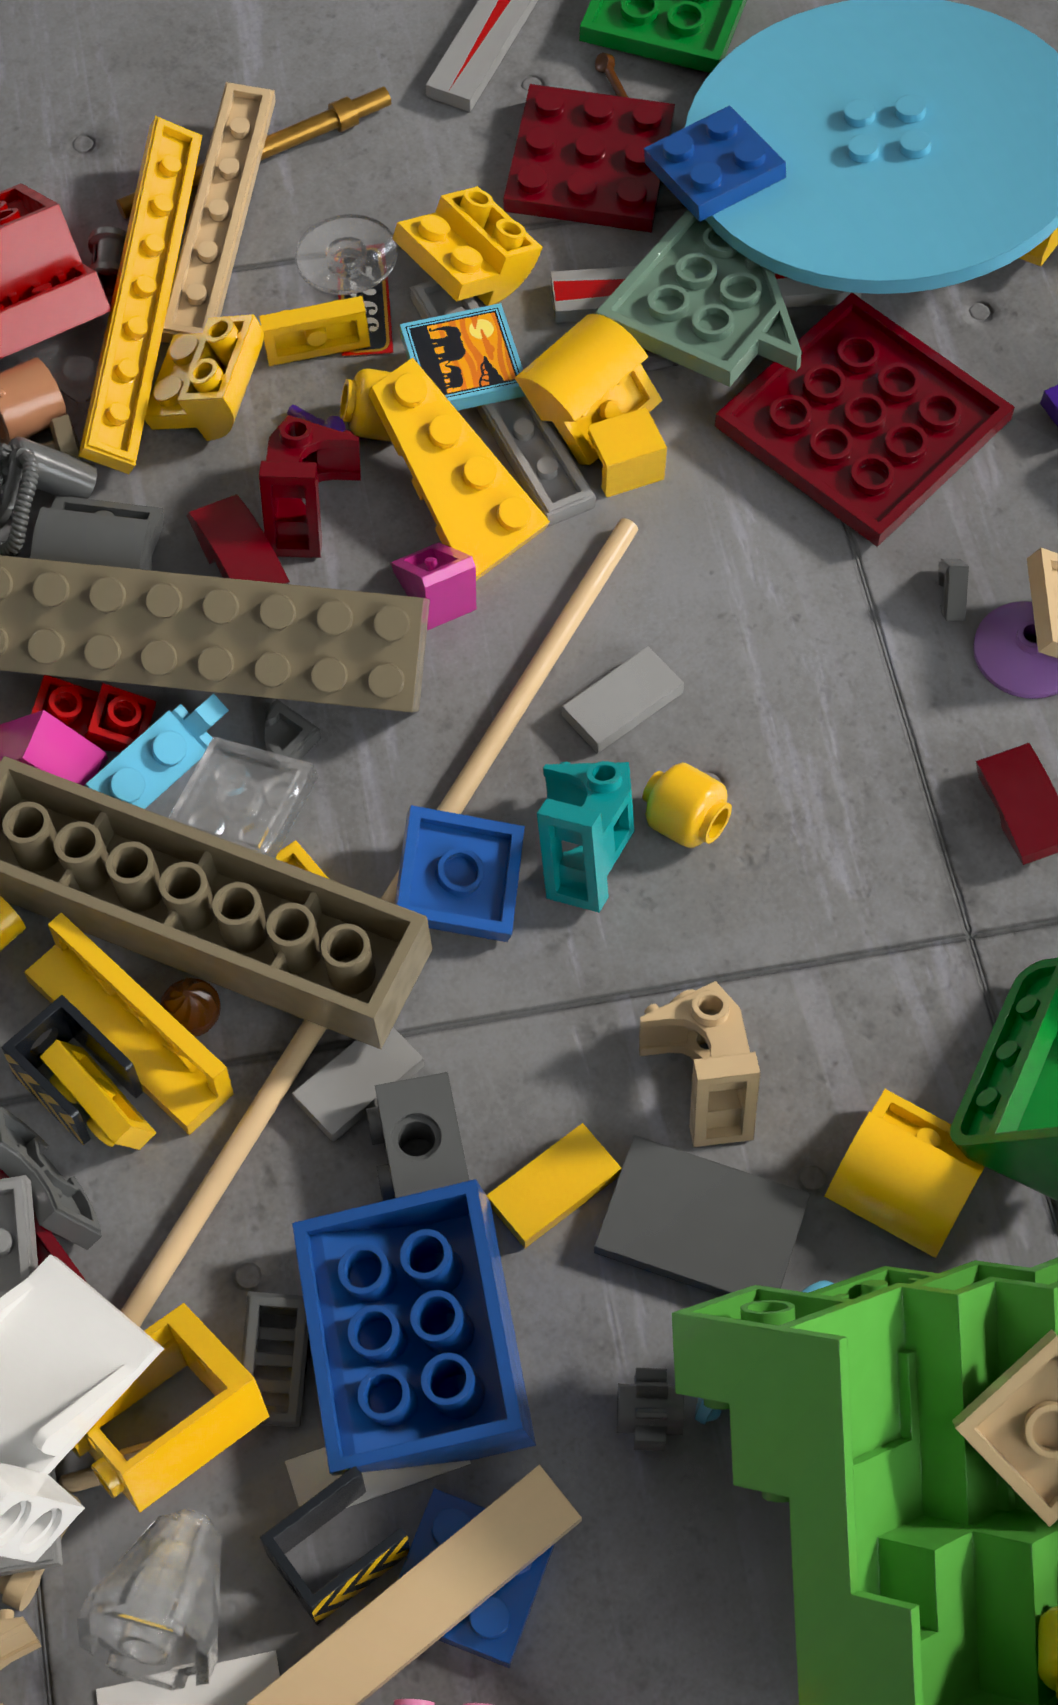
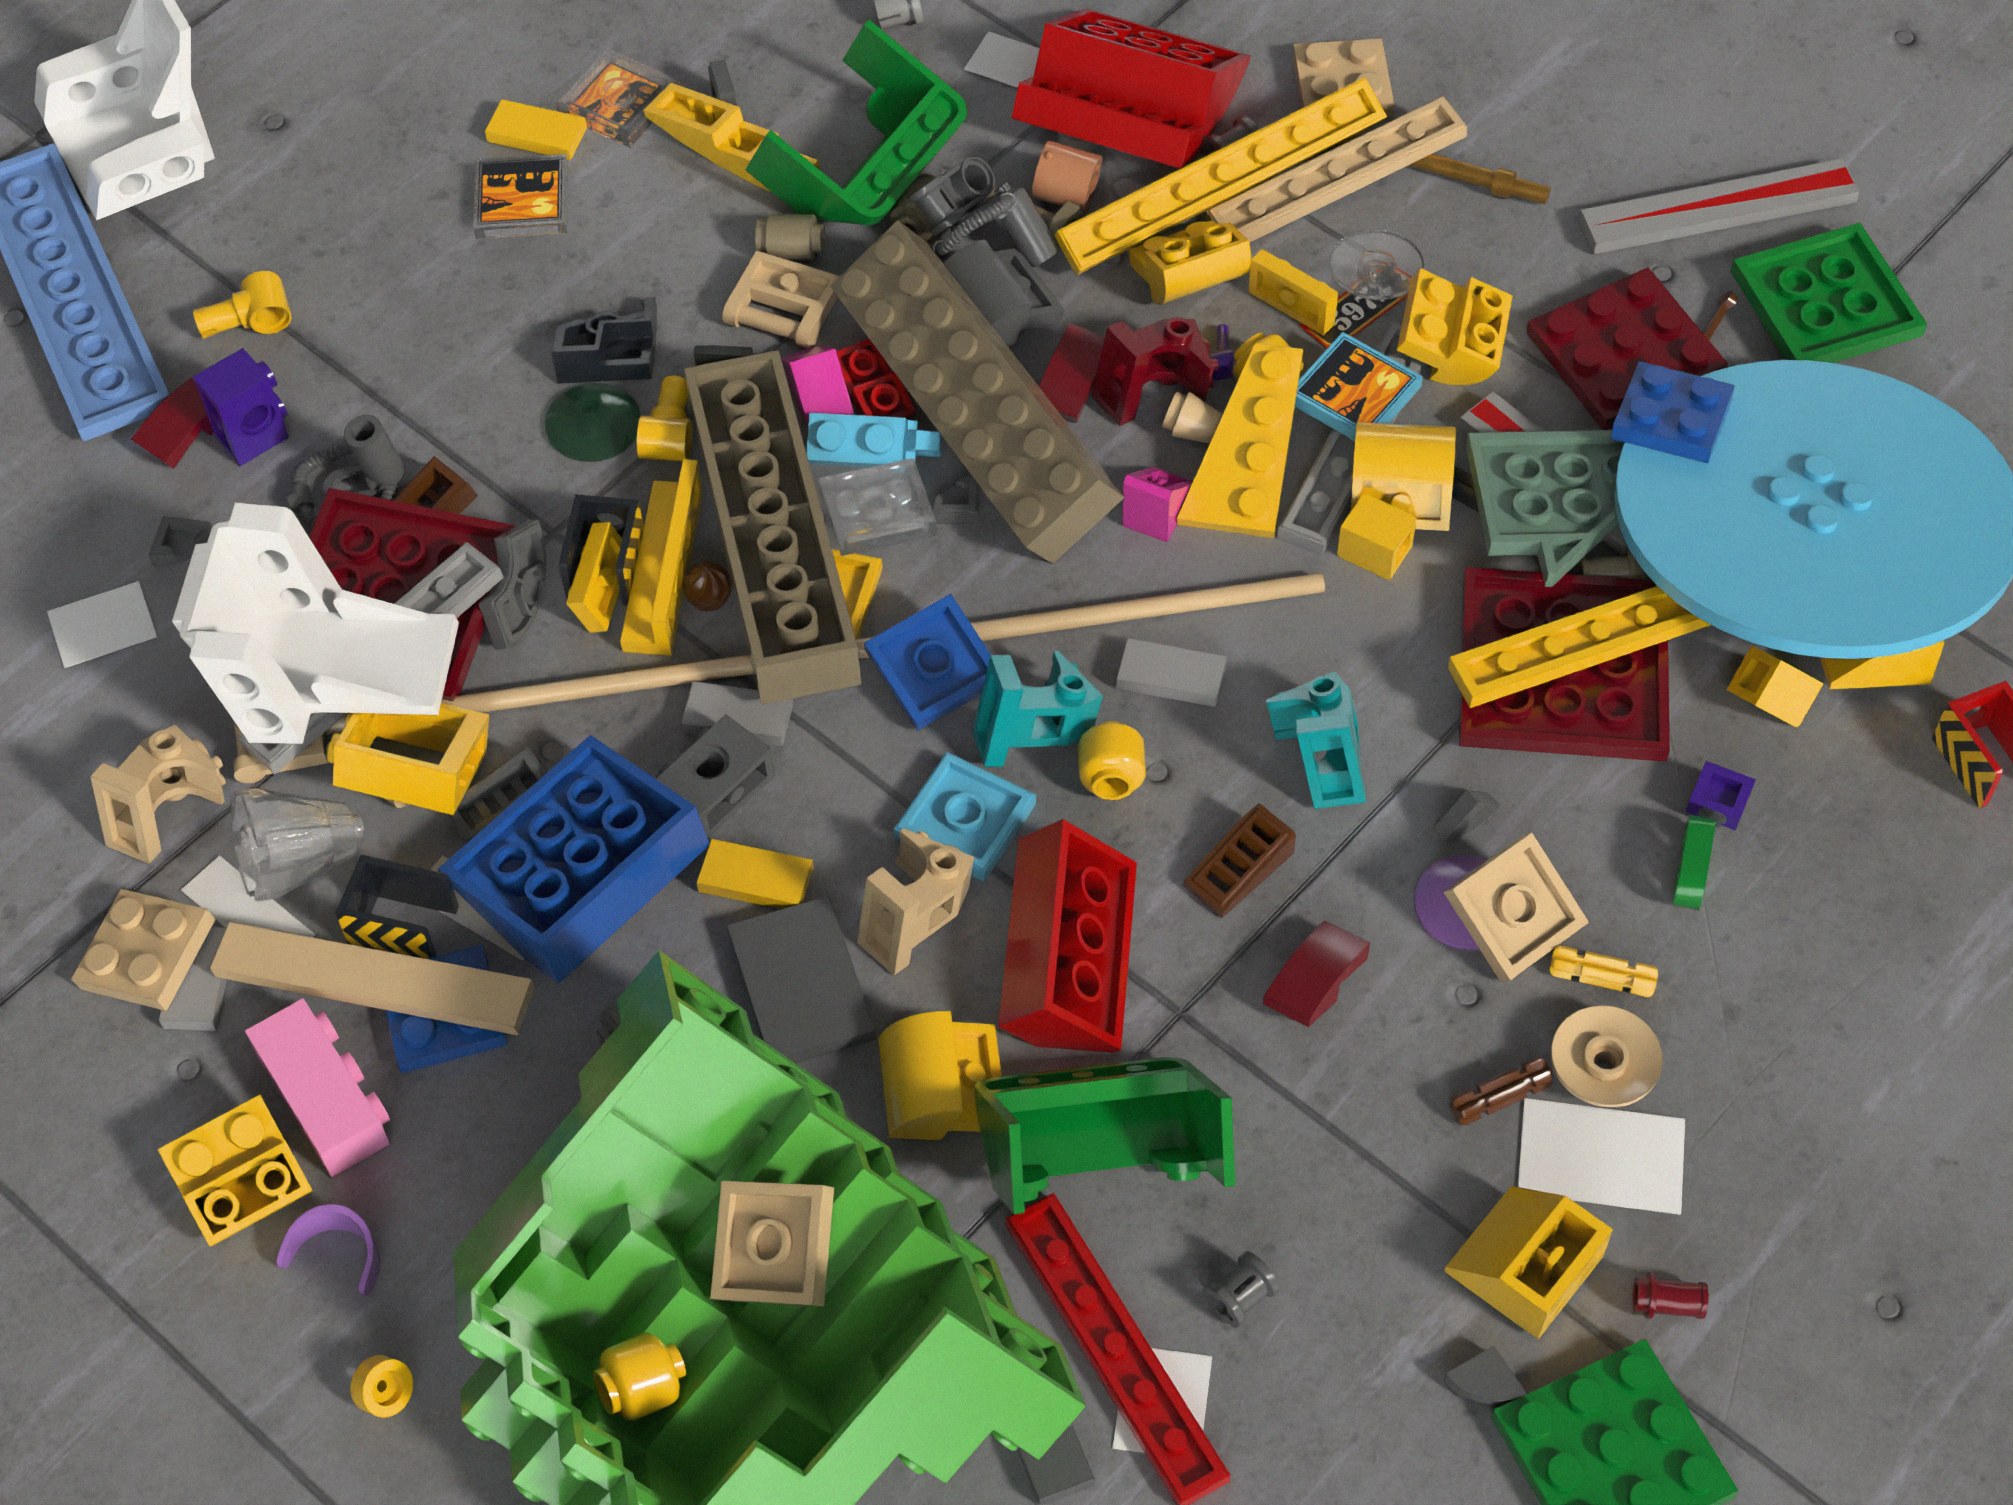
camera: 55 degrees right, 5 degrees down
none -> medium azure tile [894,752,1036,882]
none -> red slope [998,819,1137,1053]
none -> tan cone [1162,392,1223,444]
none -> reddish brown slope [1183,803,1296,918]
none -> teal tile [1266,671,1366,809]
none -> tan plate [1293,38,1394,116]
none -> yellow plate [1448,586,1711,708]
none -> dark tan pin [1580,550,1645,580]
none -> yellow panel [1726,645,1823,727]

